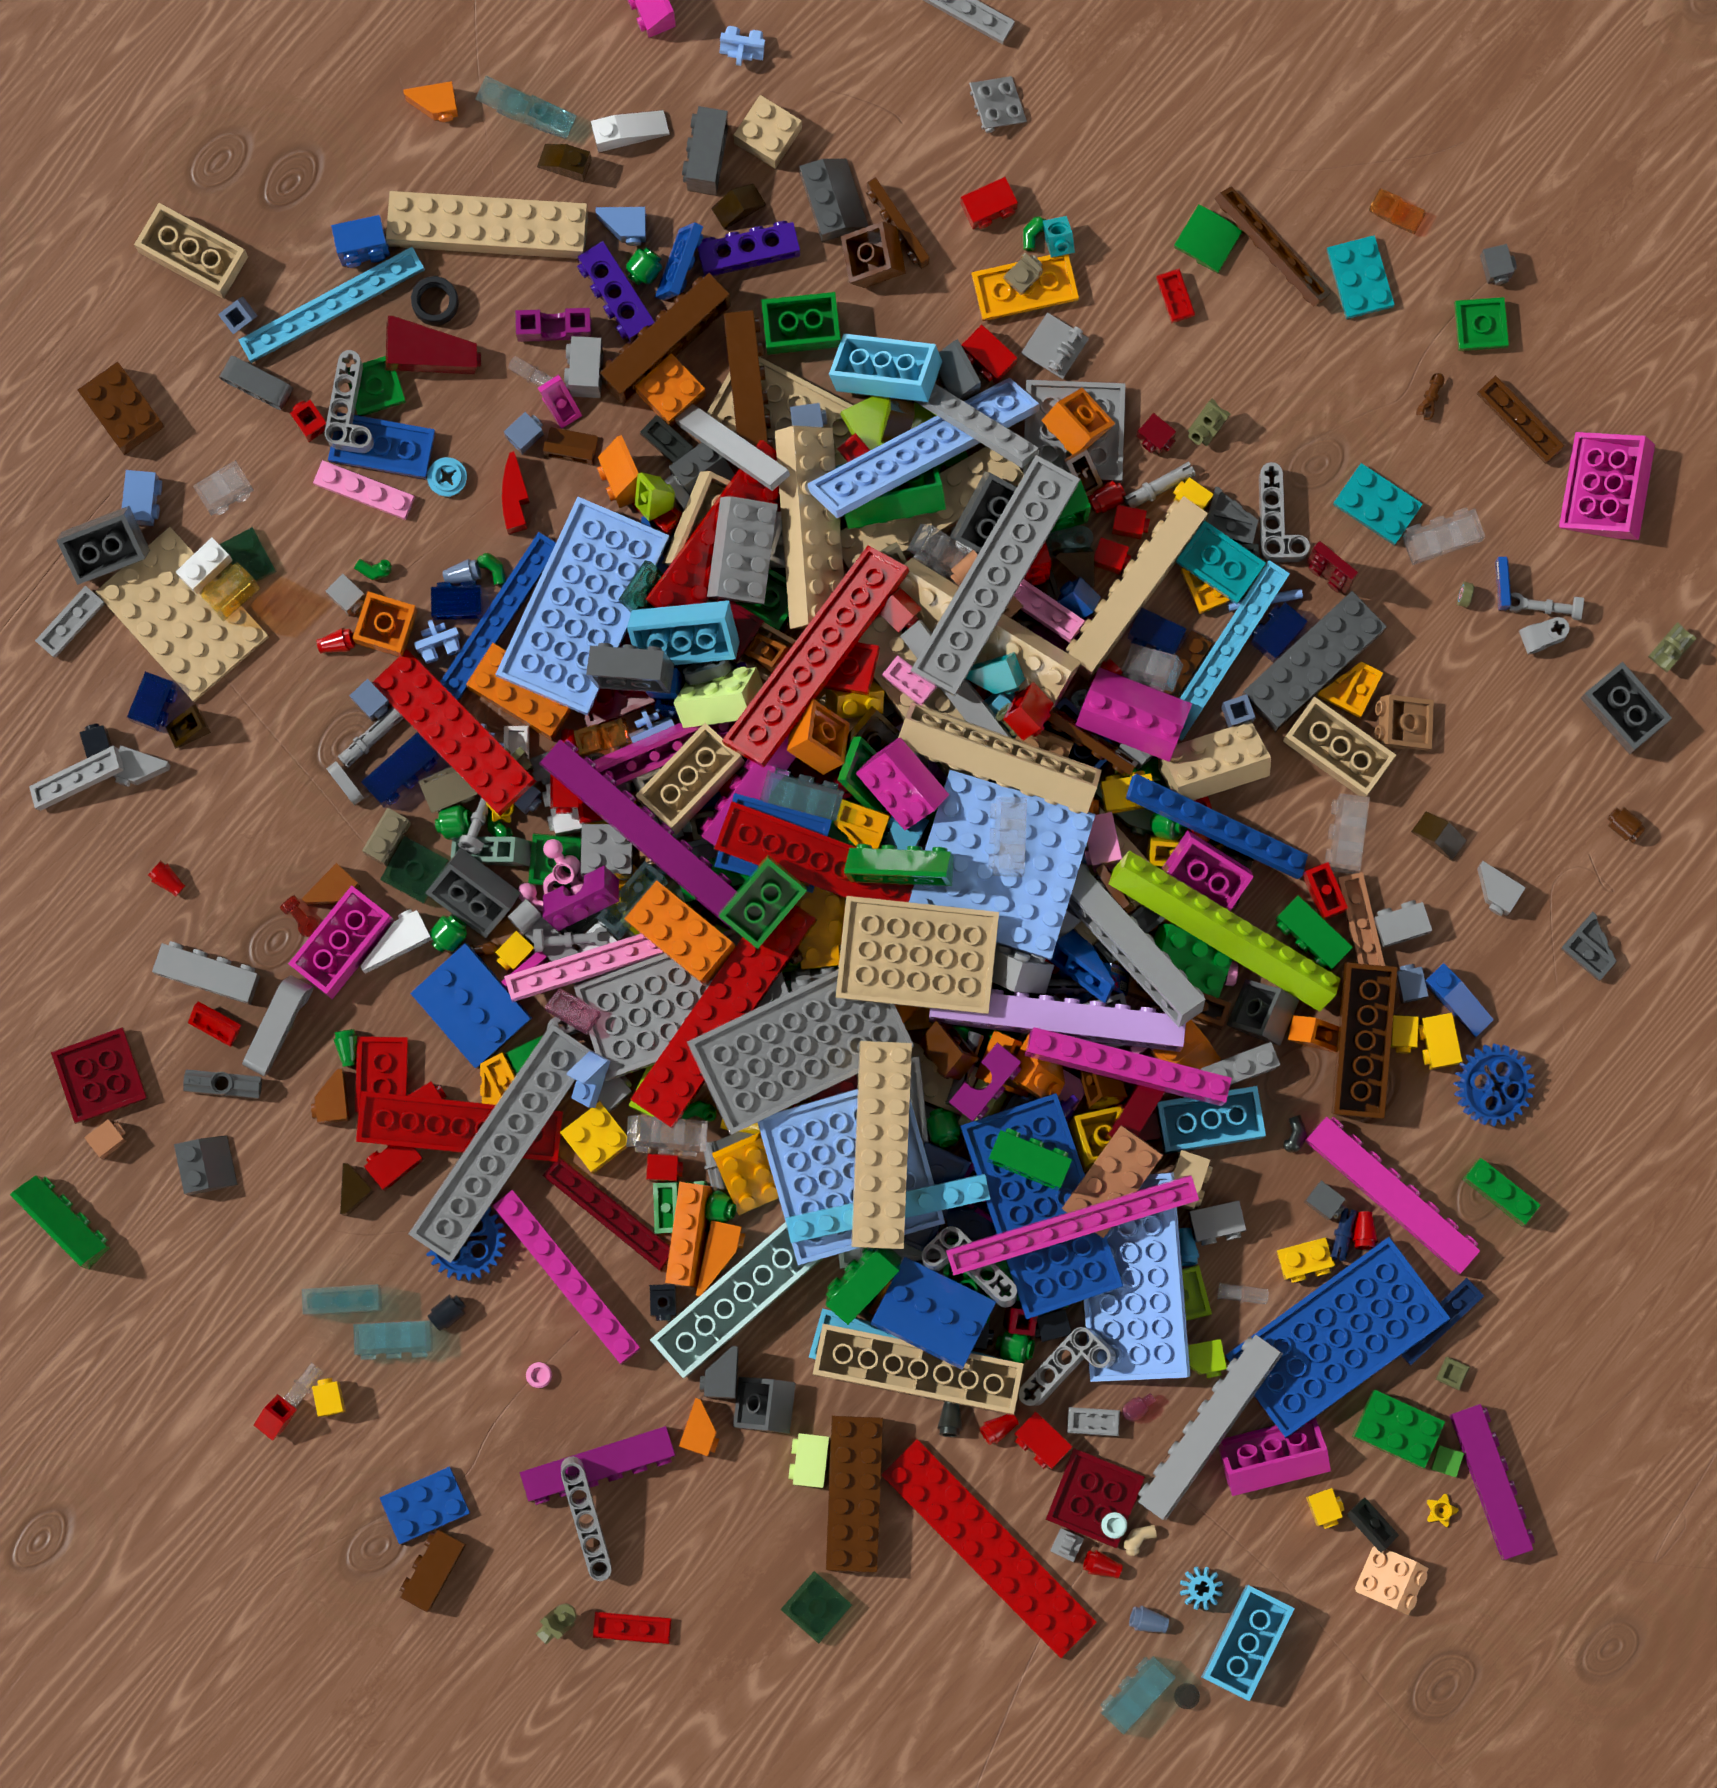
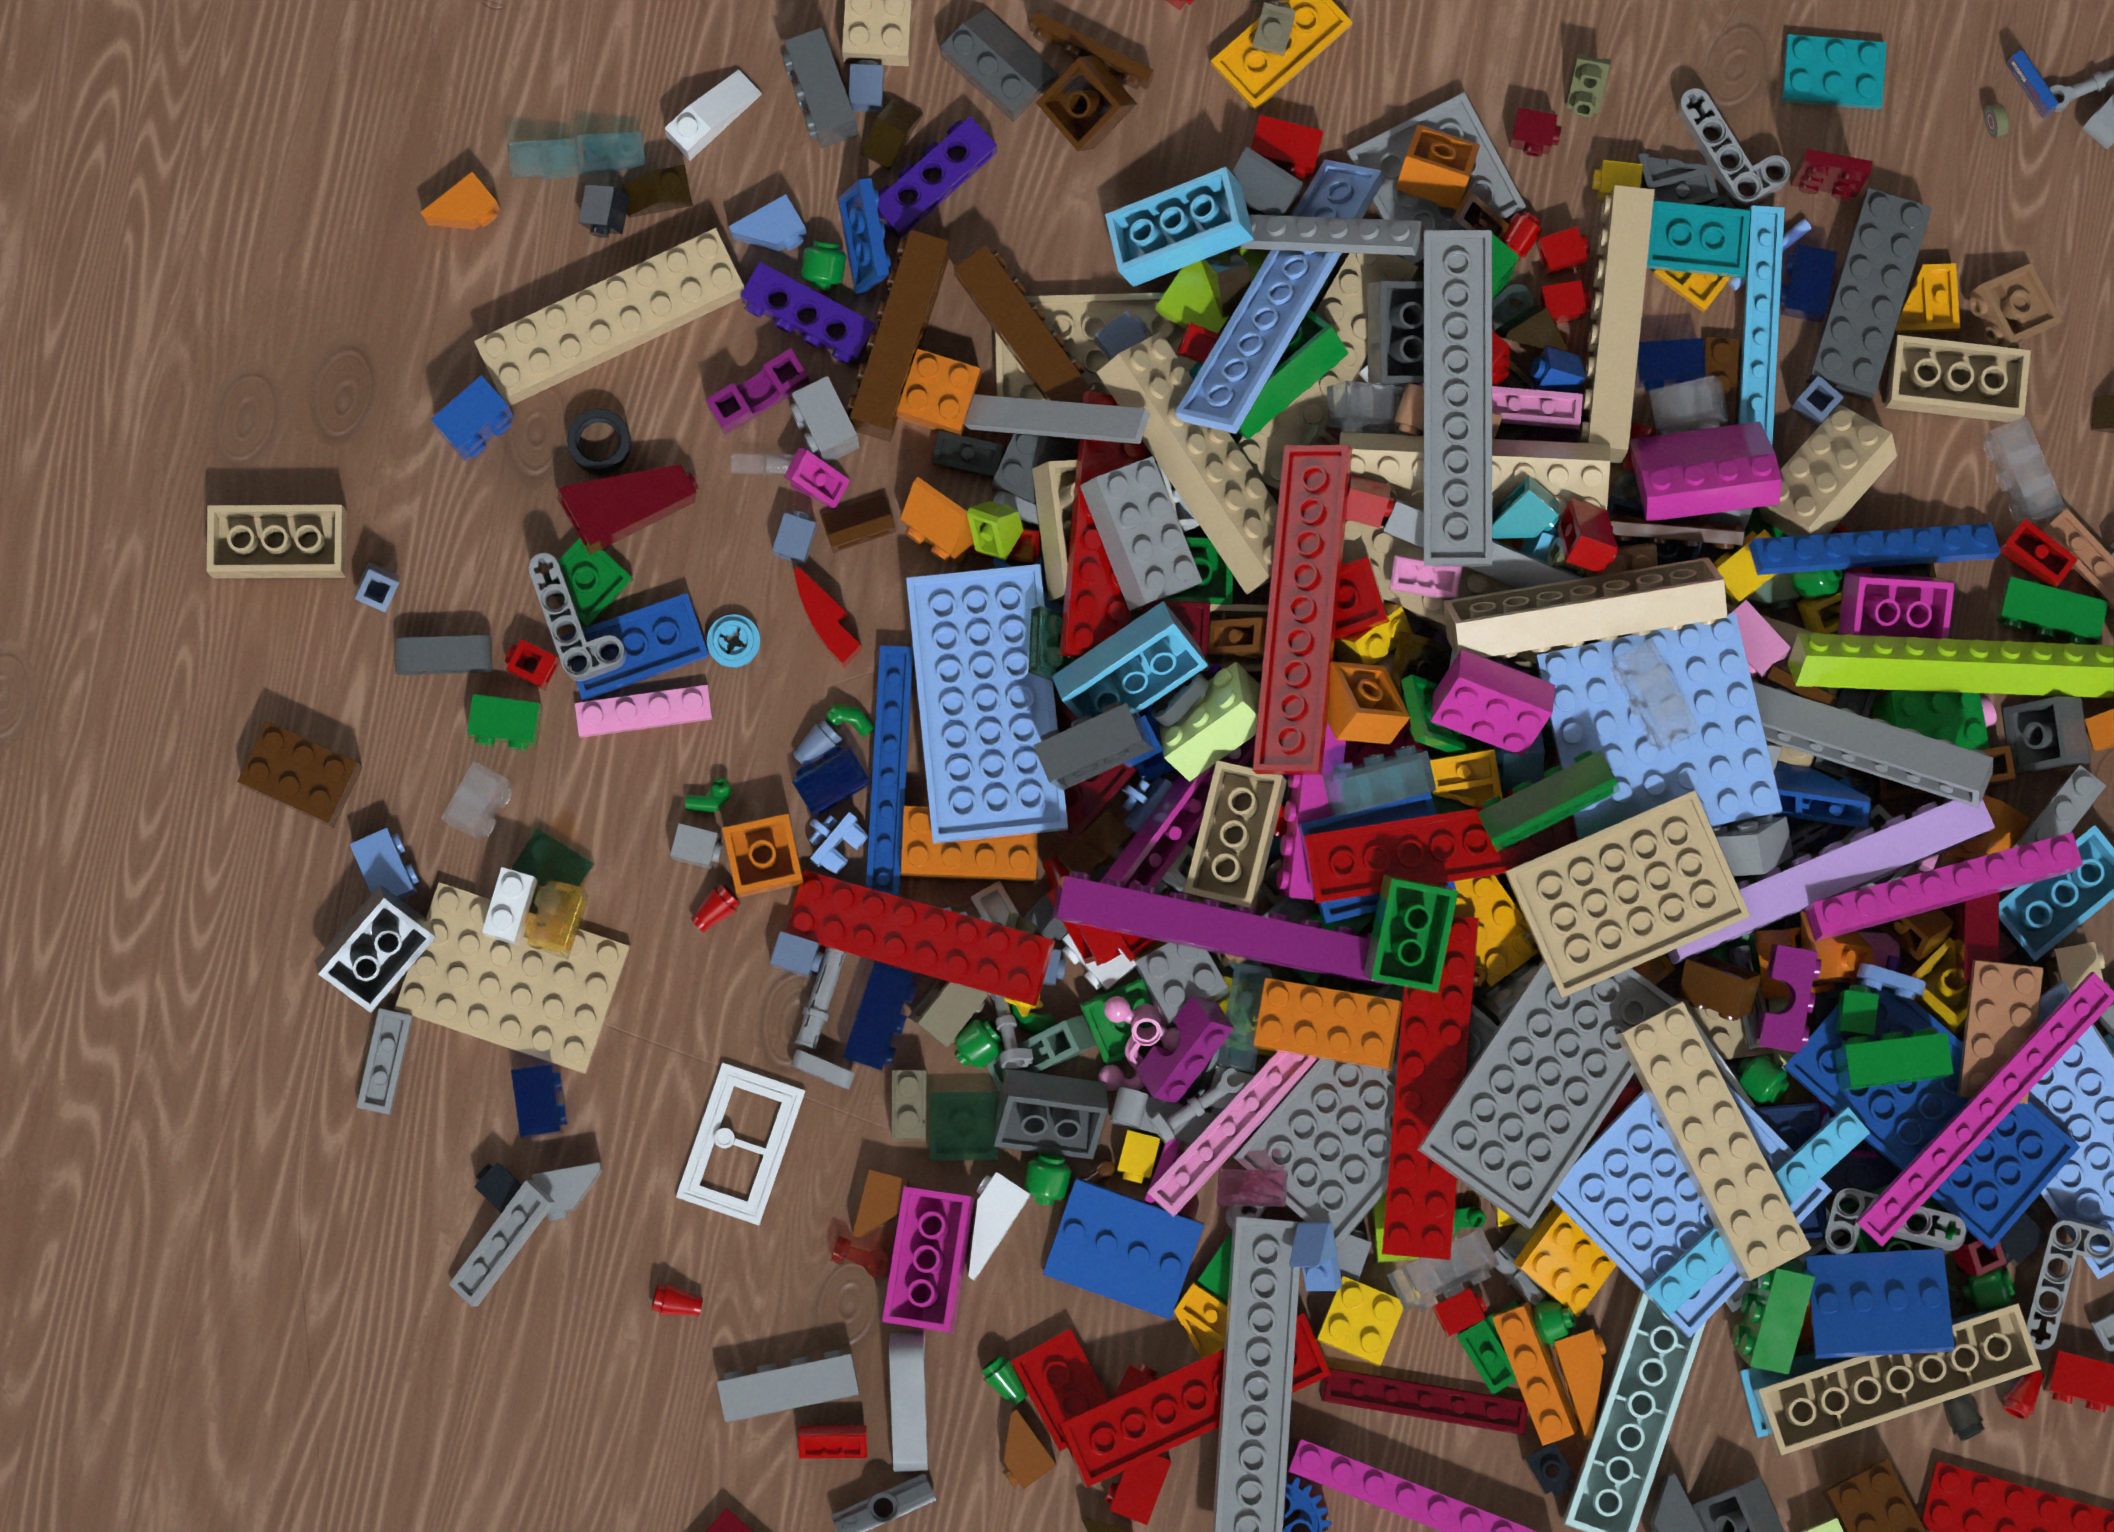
camera: 30 degrees left, 0 degrees up
dark brown slope [165,705,211,749] -> none
medium azure plate [239,247,425,363] -> none
green brick [761,292,840,355] -> none
light grey hinge [1021,312,1089,379] -> none
light grey pin [1123,462,1196,508] -> none
clear brick [1403,508,1485,565] -> none
none -> green brick [467,694,542,751]
none -> black brick [578,185,630,238]
none -> white door [676,1063,805,1225]
none -> sand blue brick [849,60,884,112]
none -> green brick [1835,985,1879,1037]
none -> medium blue plate [1856,963,1926,1001]

